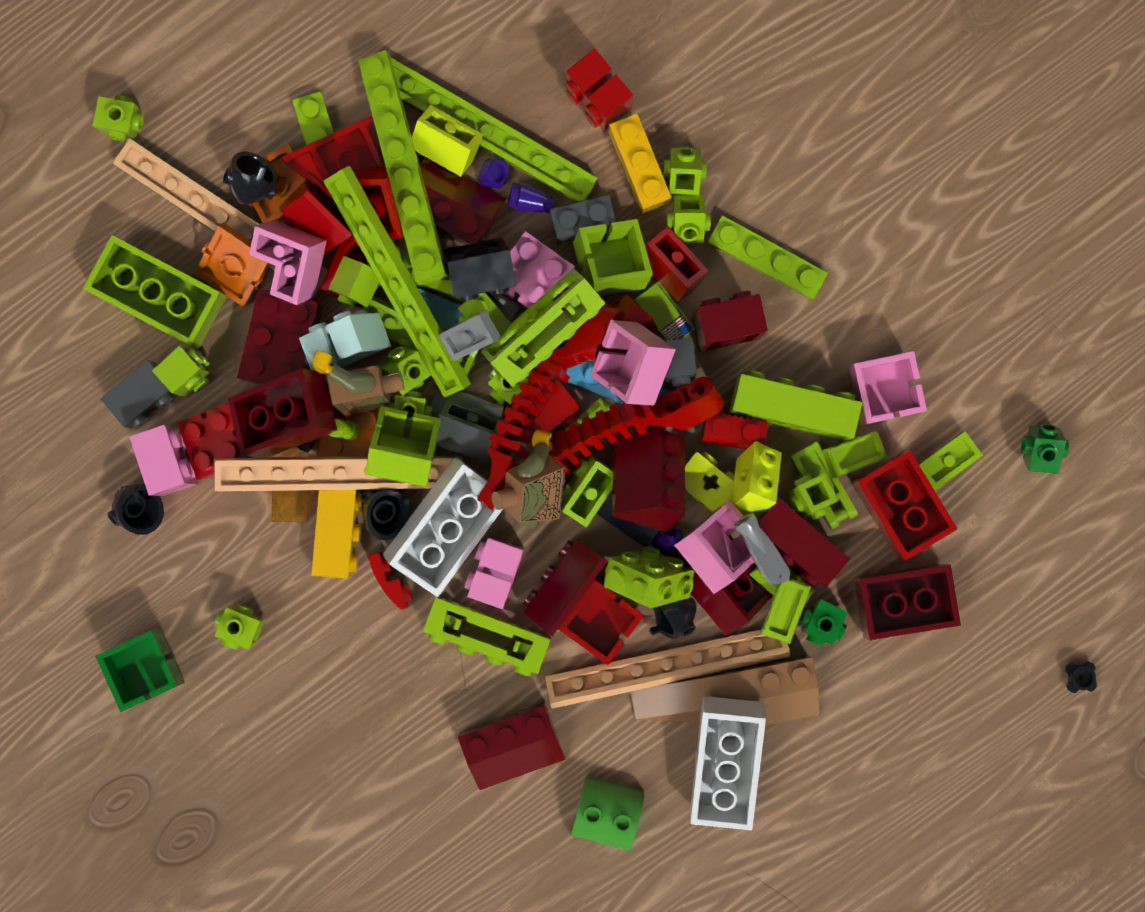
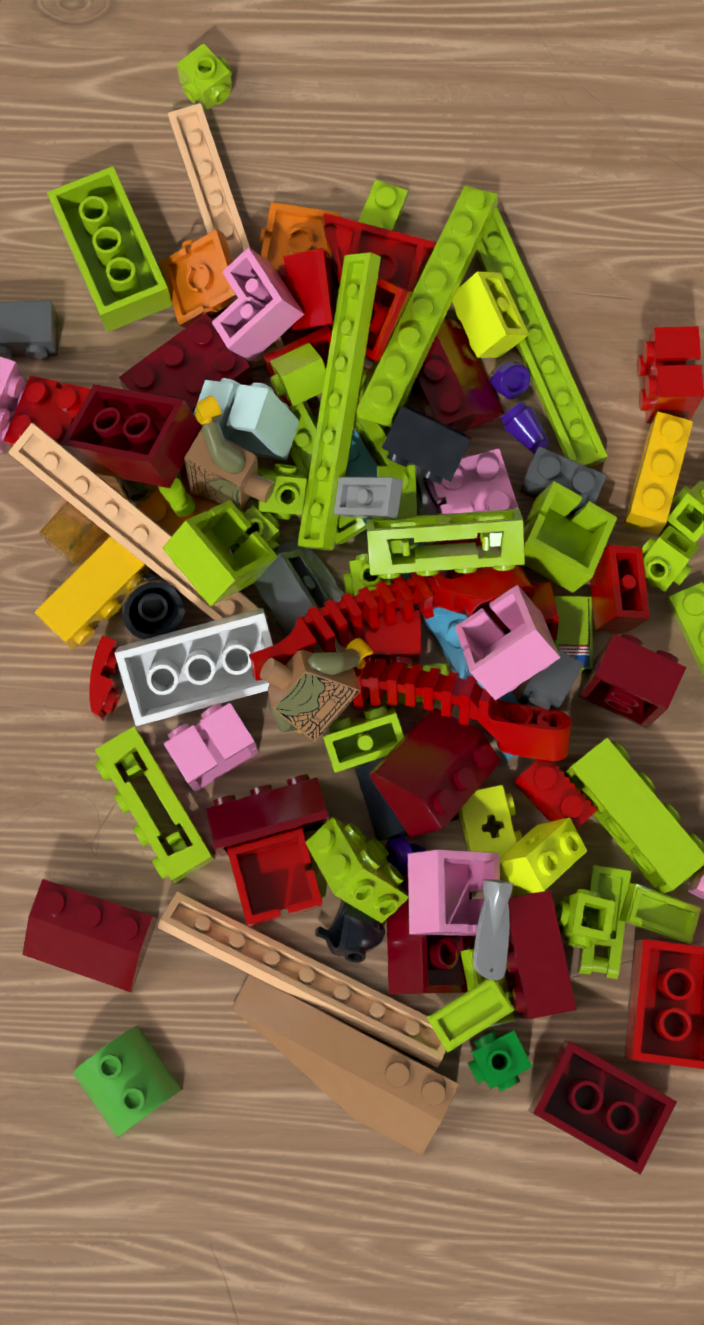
camera: 40 degrees right, 10 degrees down
lime brick [152,346,213,397] -> none
black helmet [223,151,278,205] -> none
white brick [690,696,766,830] -> none

